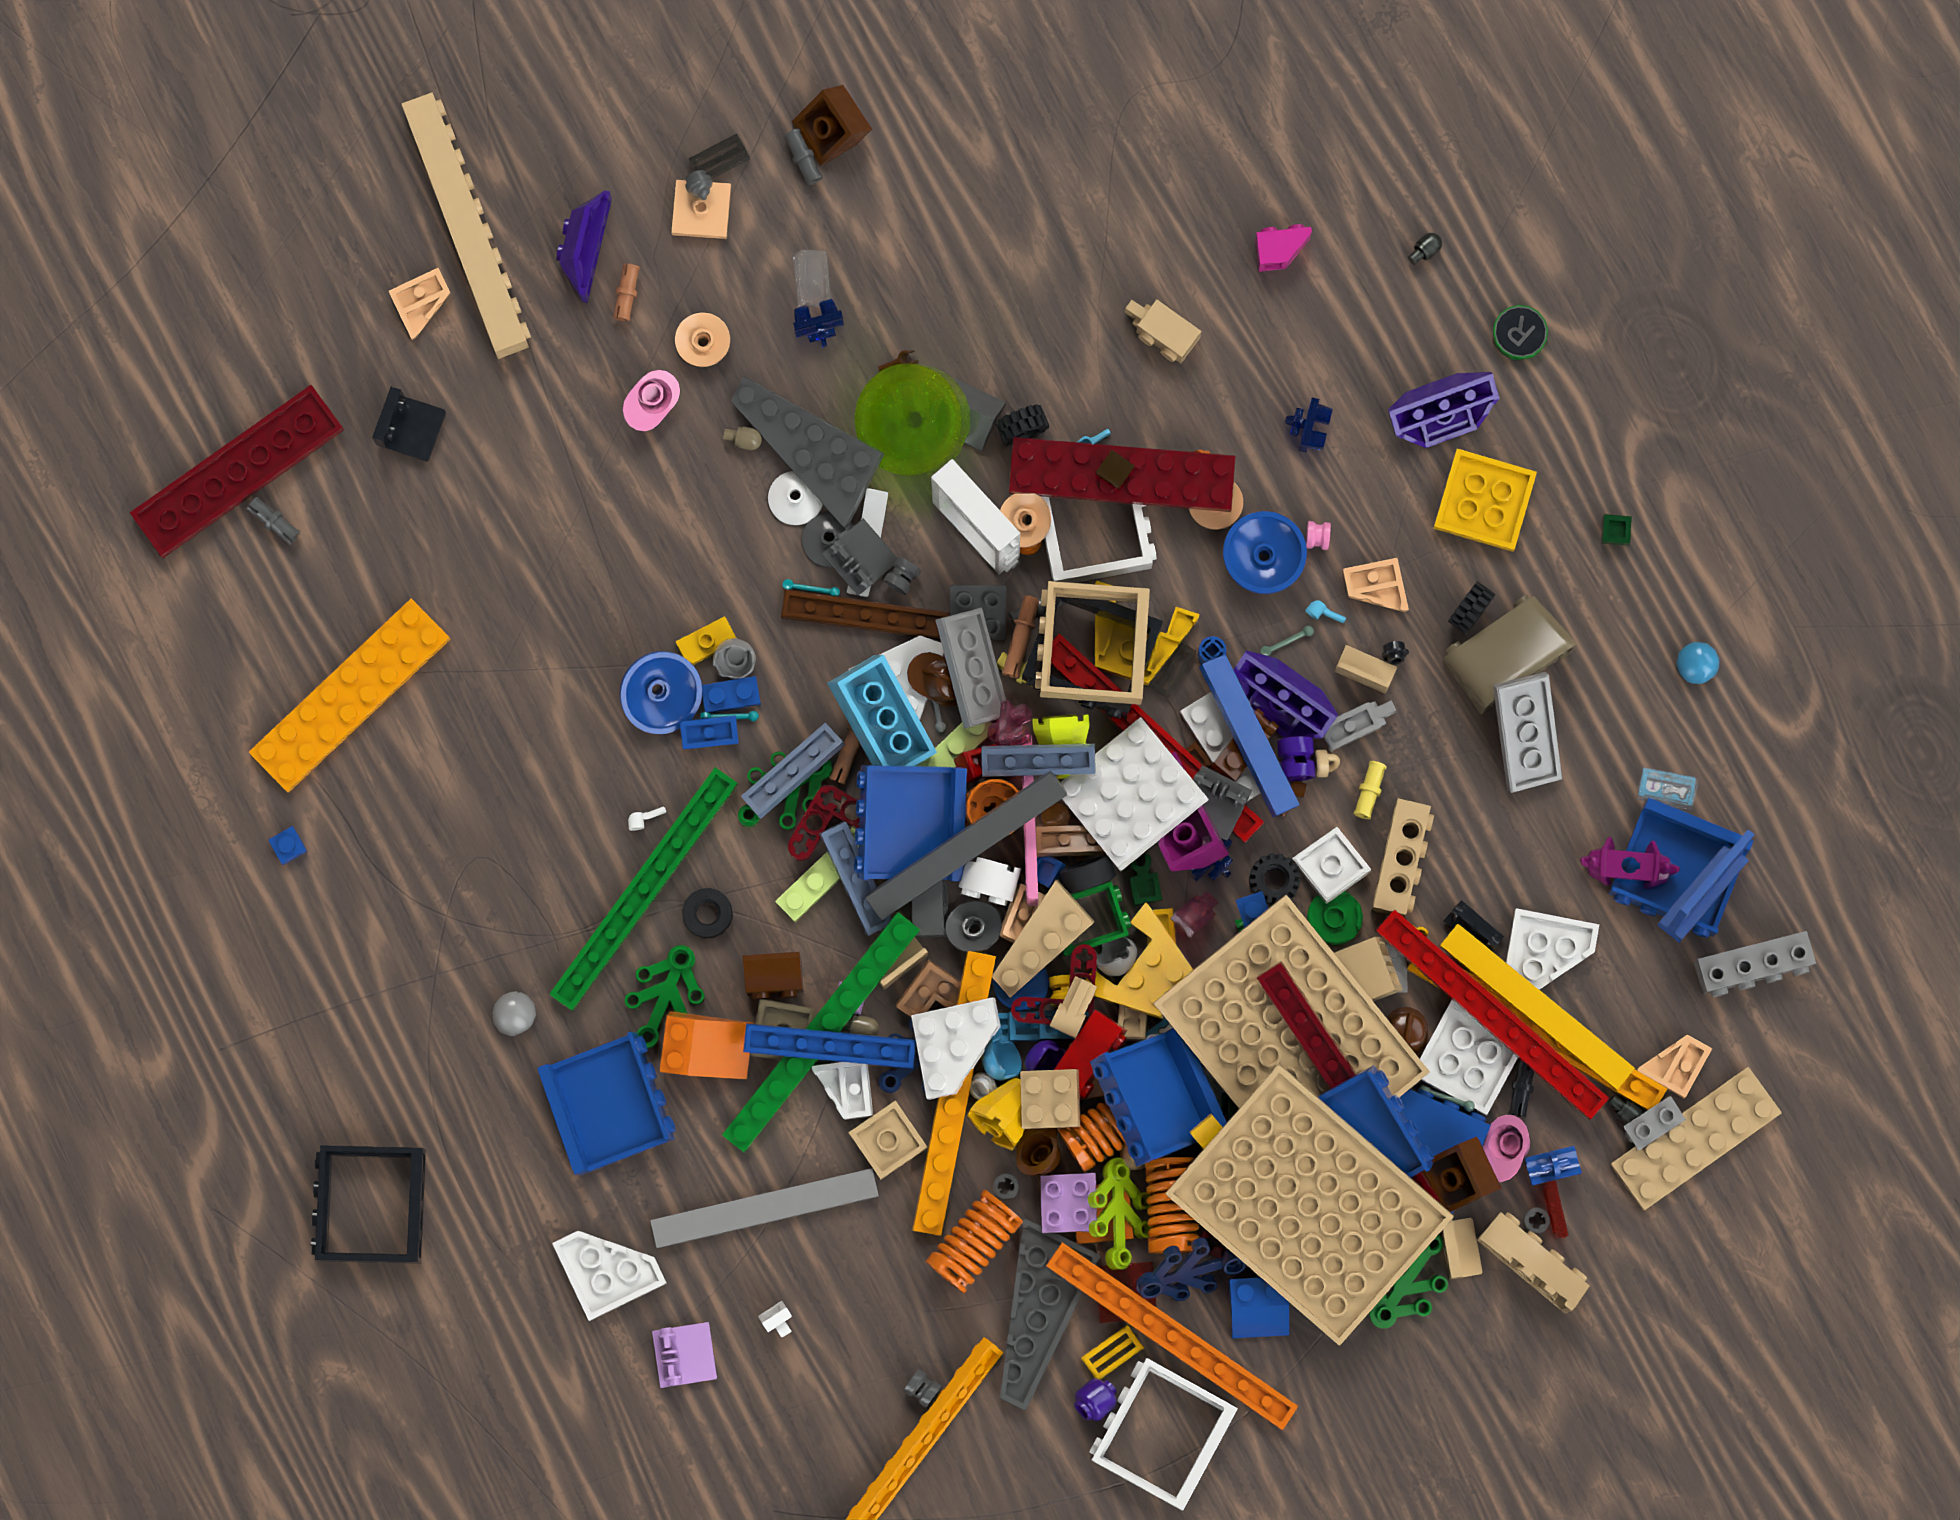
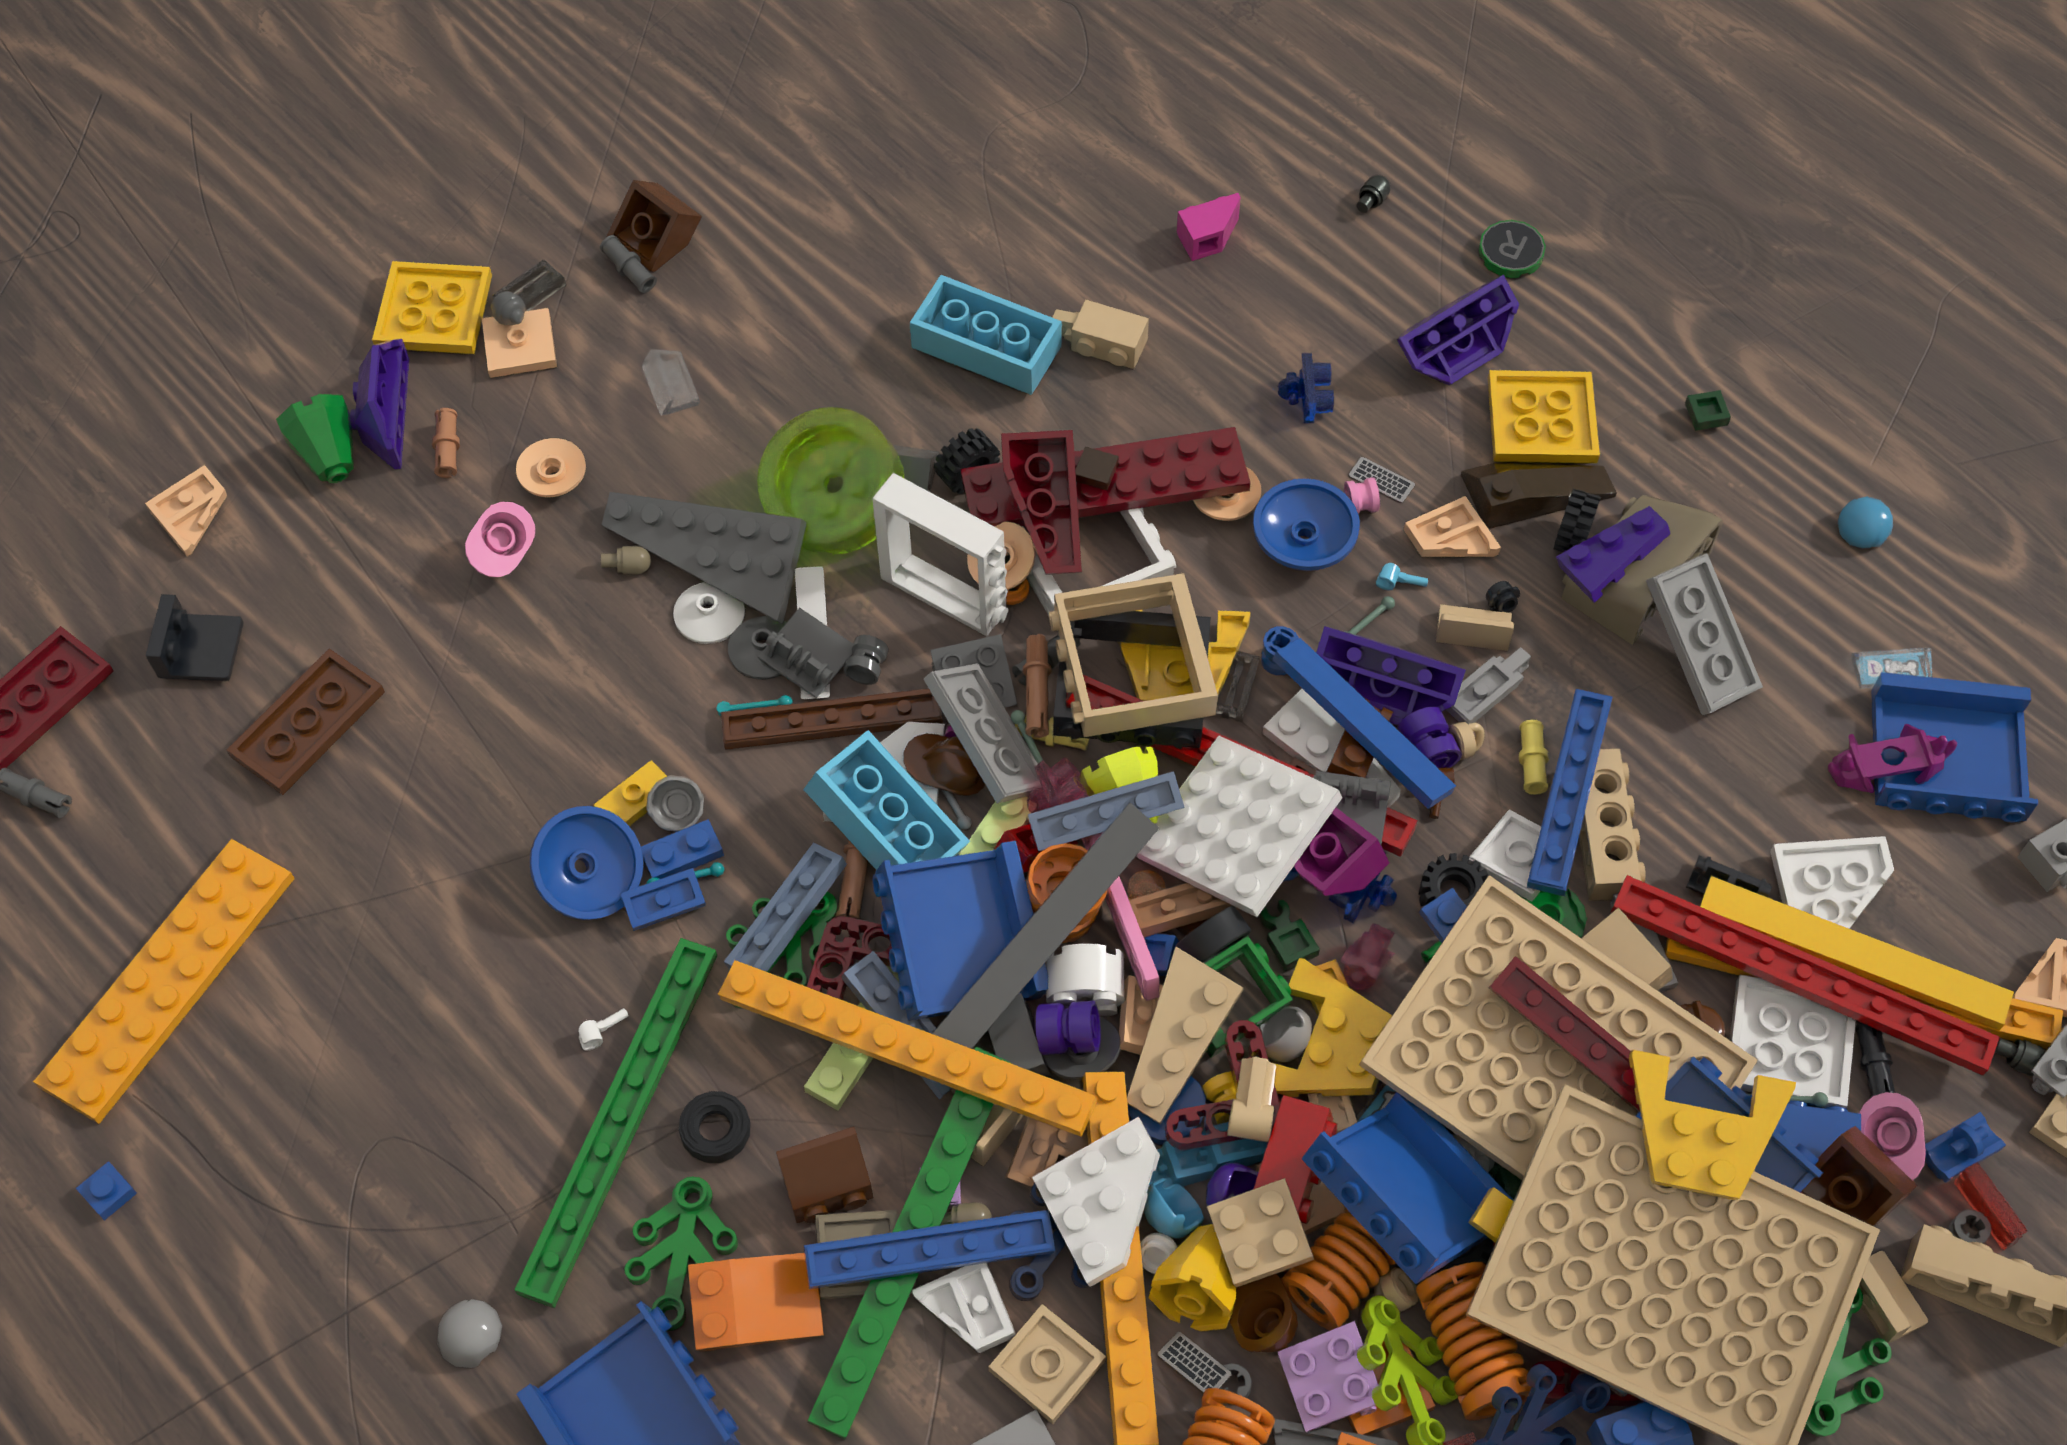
camera: 15 degrees left, 20 degrees down
tan brick [402,92,531,359] -> none
clear blue hips [793,299,844,348] -> none
blue fence [1657,830,1755,943] -> none
none -> reddish brown plate [226,648,385,795]
none -> green cone [276,394,354,483]
none -> yellow plate [372,261,492,354]
none -> light orange plate [718,960,1097,1137]
none -> medium azure brick [910,275,1062,395]
none -> dark red wedge [1001,430,1082,575]
none -> sand green hinge [1011,710,1053,780]
none -> dark purple wheel [1036,1001,1101,1055]
none -> sticker [1158,1332,1231,1392]
none -> sticker [1349,457,1415,502]
none -> dark brown wedge [1461,463,1617,529]
none -> blue tile [1527,689,1613,896]
none -> dark purple wing [1556,506,1671,603]
none -> yellow wing [1629,1050,1796,1200]

